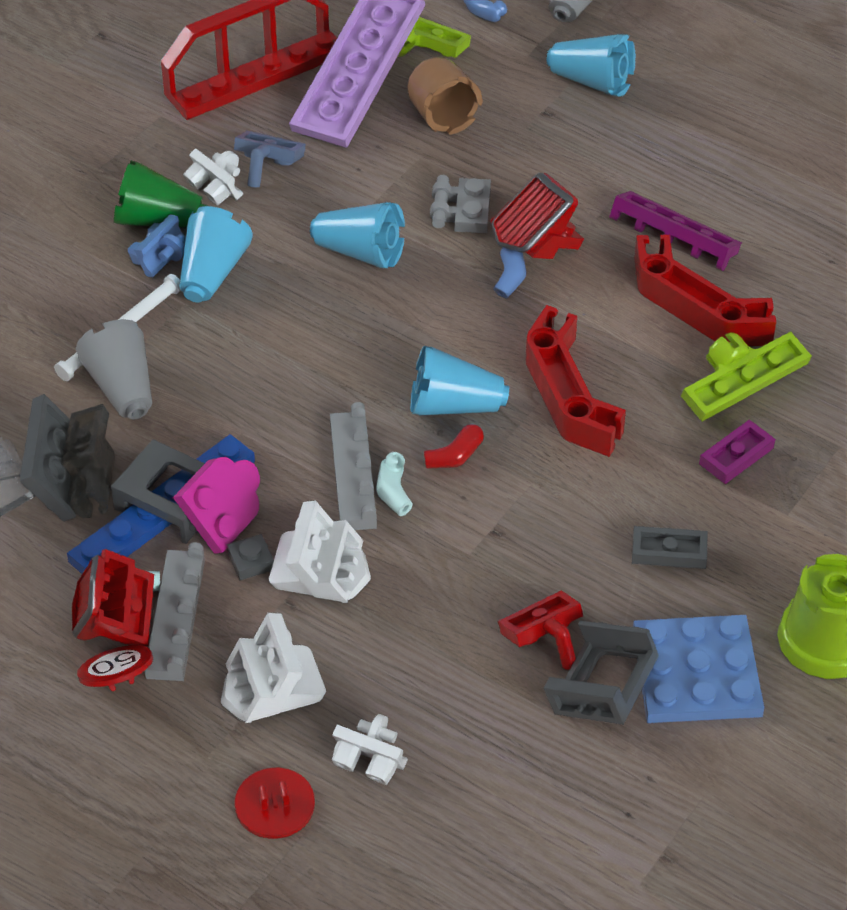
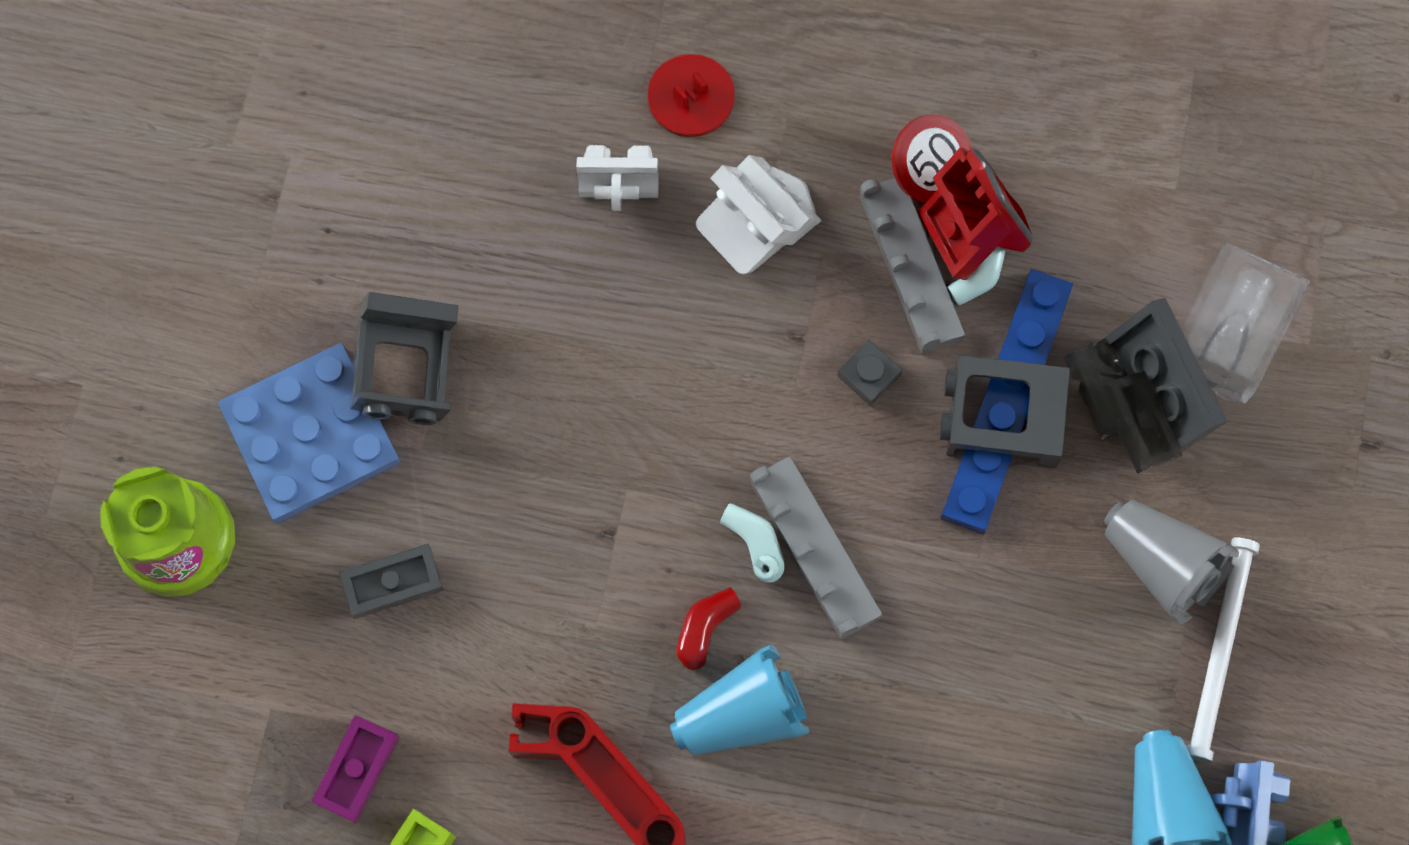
camera: 160 degrees right, 25 degrees up
dark pink plate [173,457,260,554] -> none
white piece [269,500,371,603] -> none
red plate [498,590,584,670] -> none

